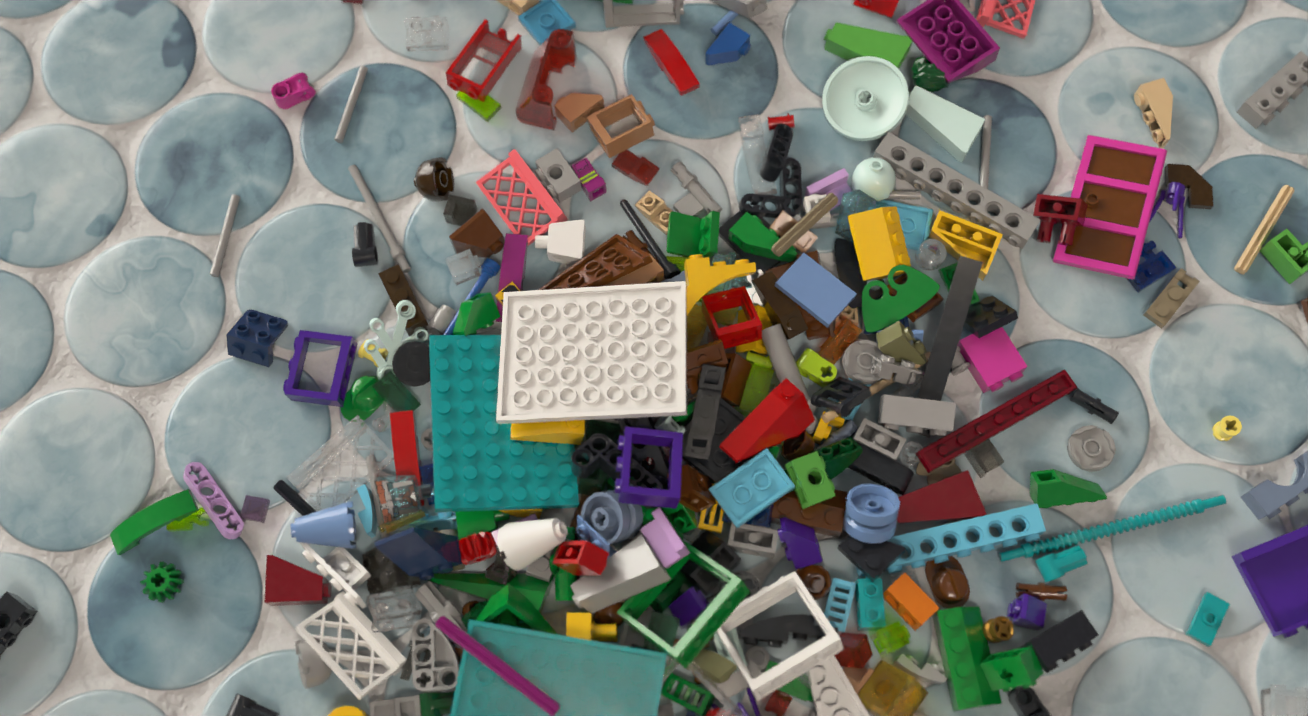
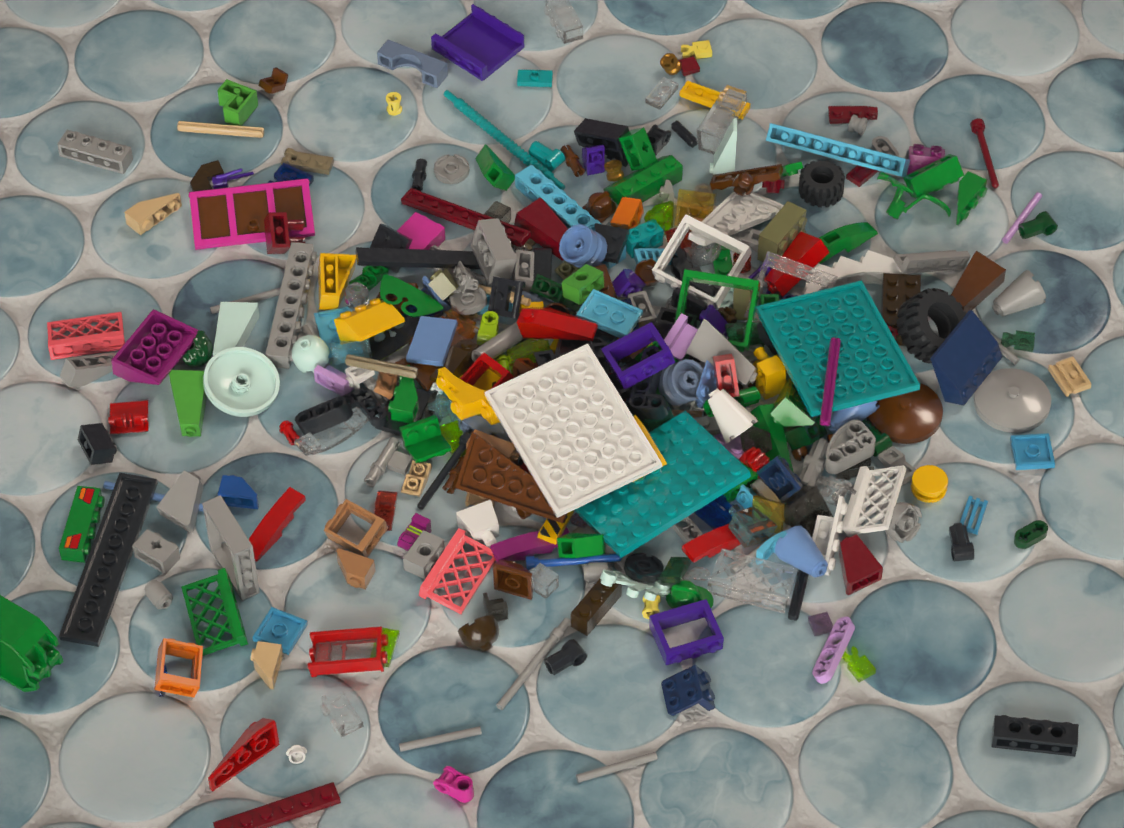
camera: 120 degrees left, 20 degrees down
green slope [110,489,199,555] -> none
green gear [140,561,184,603] -> none
clear red windscreen [516,29,577,130] -> none

